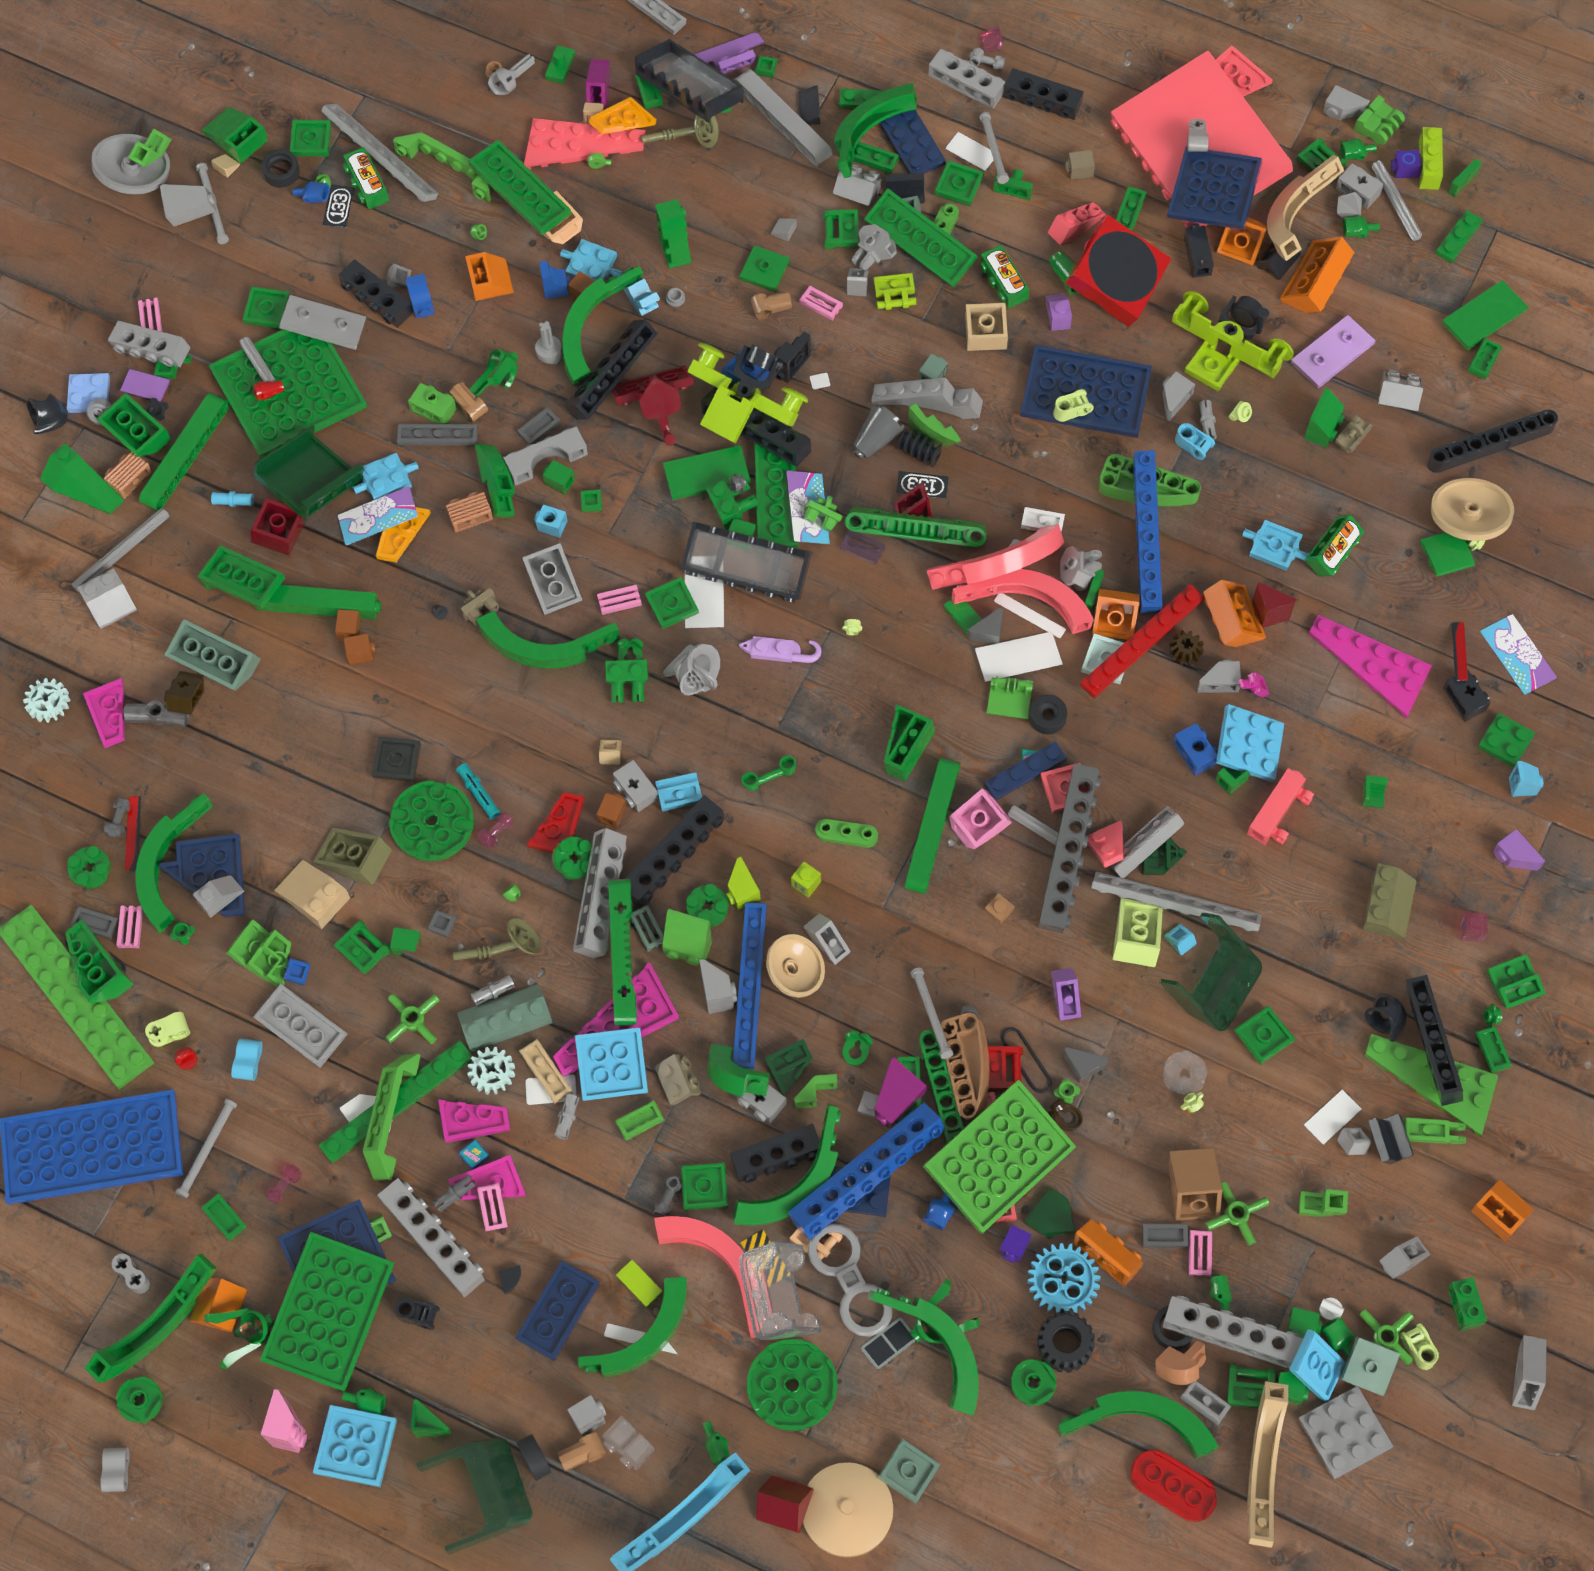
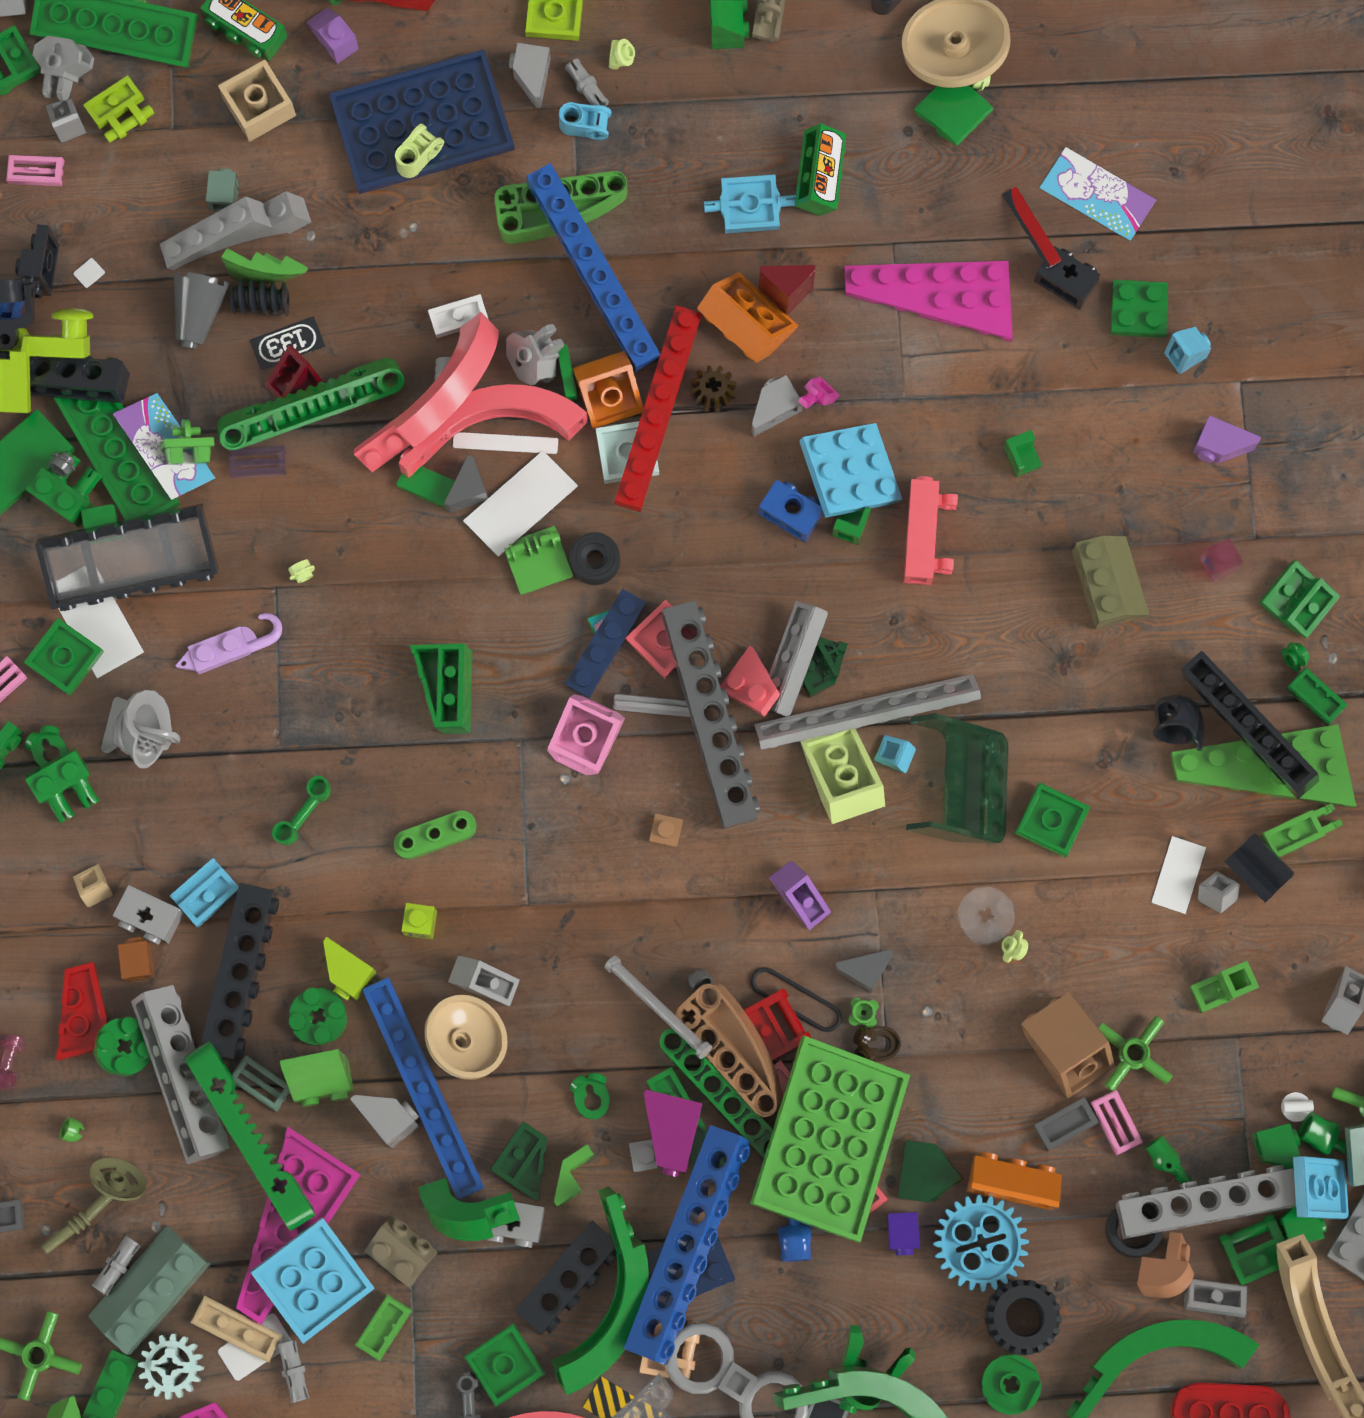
camera: 30 degrees left, 10 degrees up
green beam [905,758,961,894] -> none

